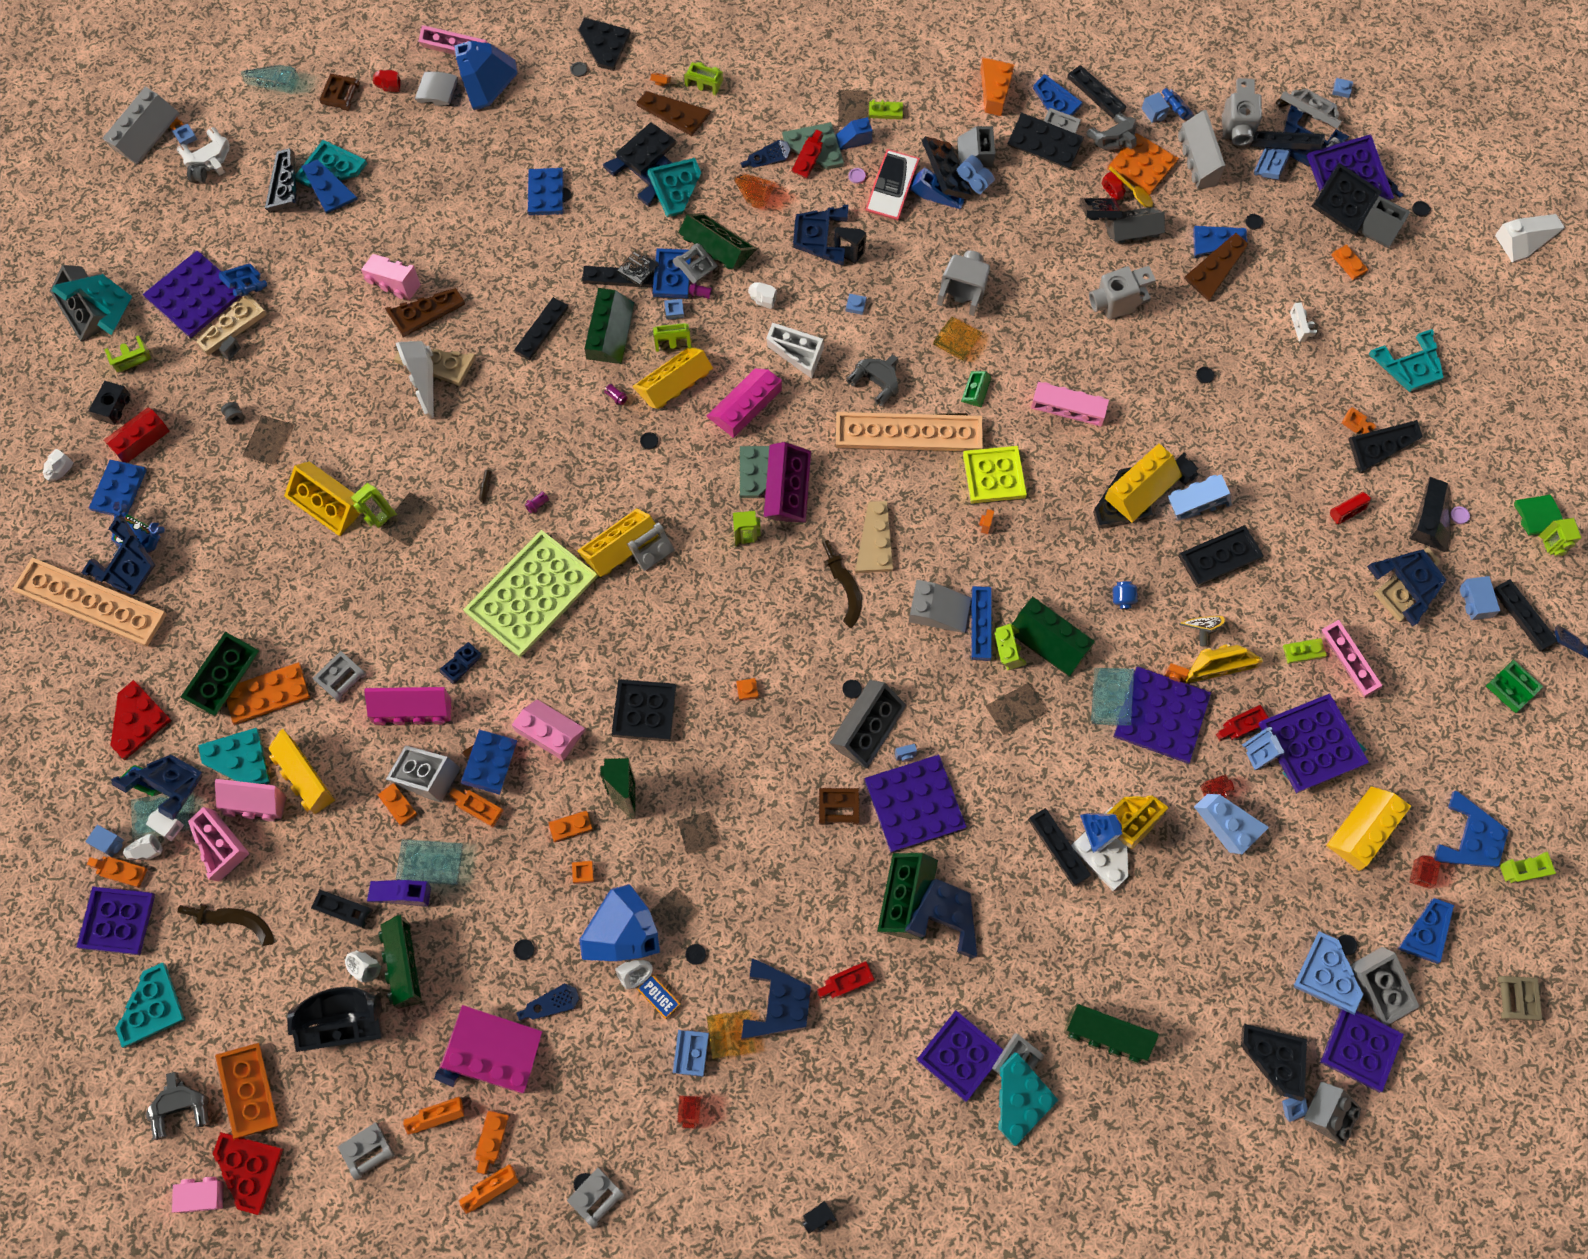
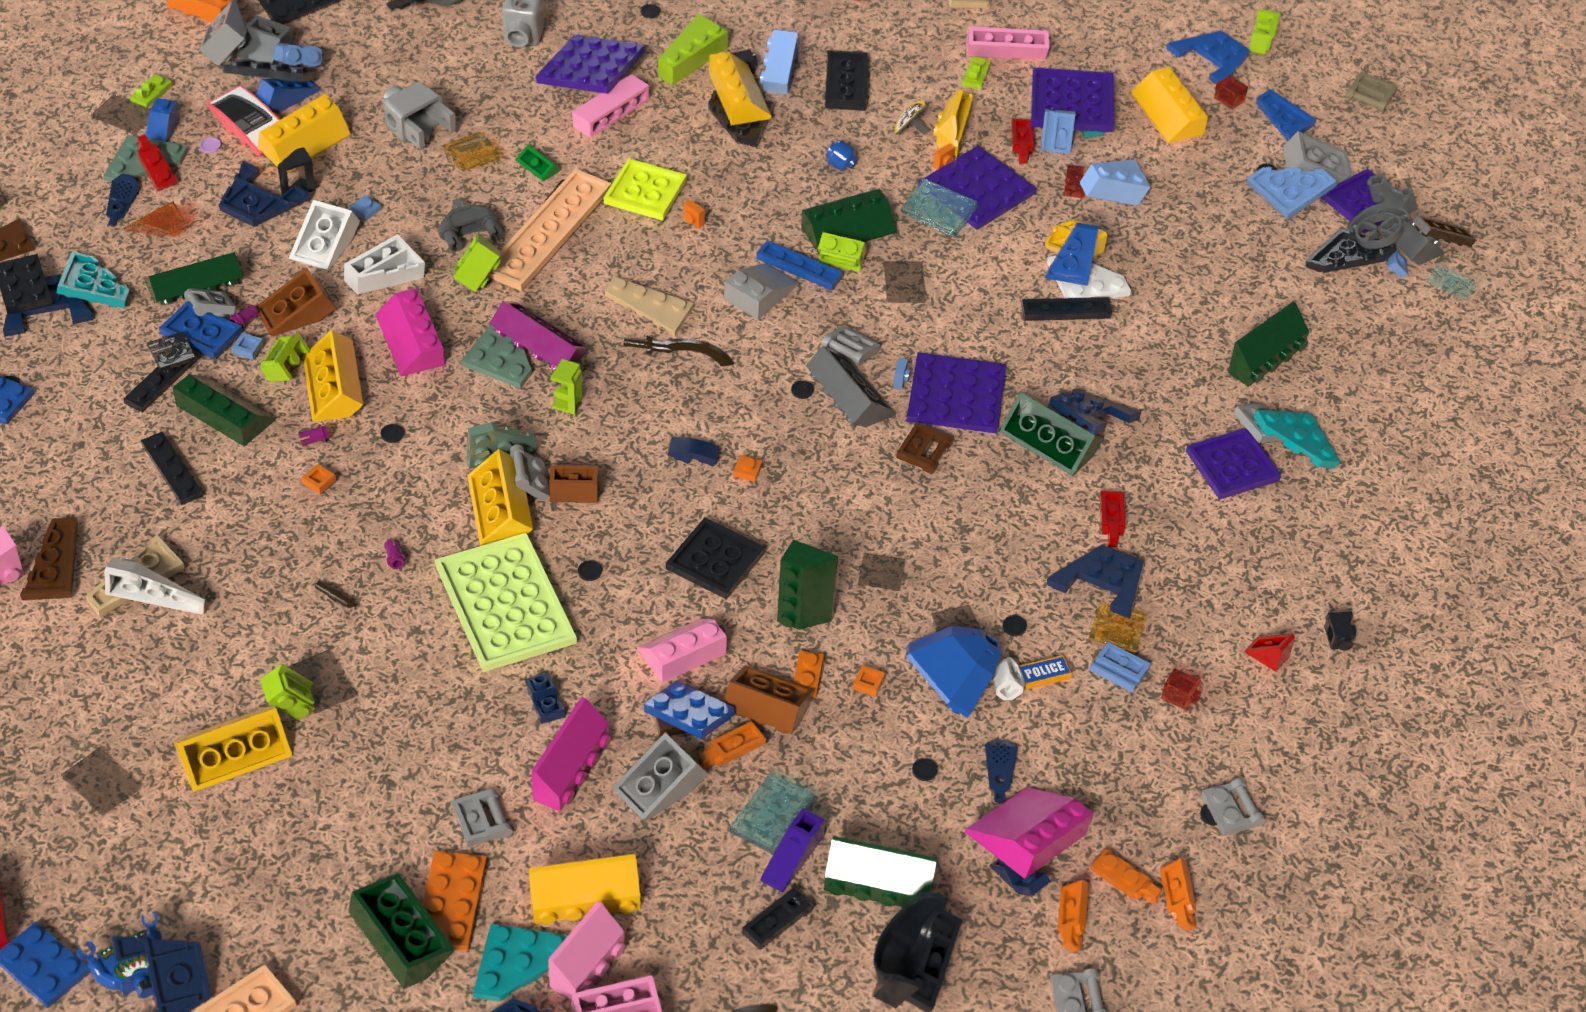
camera: 65 degrees left, 20 degrees down
dark grey wheel [221,402,244,425] -> none
white rock [345,950,381,983] -> none
orange plate [378,783,418,826] -> none
white rock [748,282,777,309] -> none
none -> light grey slope [199,0,247,66]
none -> dark orange slope [255,268,337,336]
none -> yellow slope [258,94,350,173]
none -> white slope [289,200,360,271]
none -> orange plate [302,464,336,494]
none -> lime slope [453,233,501,292]
none -> sand green plate [466,422,537,469]
none -> dark purple plate [535,34,645,94]
none -> dark orange slope [549,464,599,503]
none -> black piece [578,561,602,581]
none -> lime wedge [658,13,728,86]
none -> dark blue slope [667,437,719,467]
none -> dark orange slope [724,665,814,734]
none -> light grey plate [821,326,880,366]
none -> red slope [1245,633,1295,672]
none -> dark grey piece [1347,174,1418,249]
none -> dark brown plate [1413,215,1477,247]
none -> clear light blue slope [1427,264,1476,301]

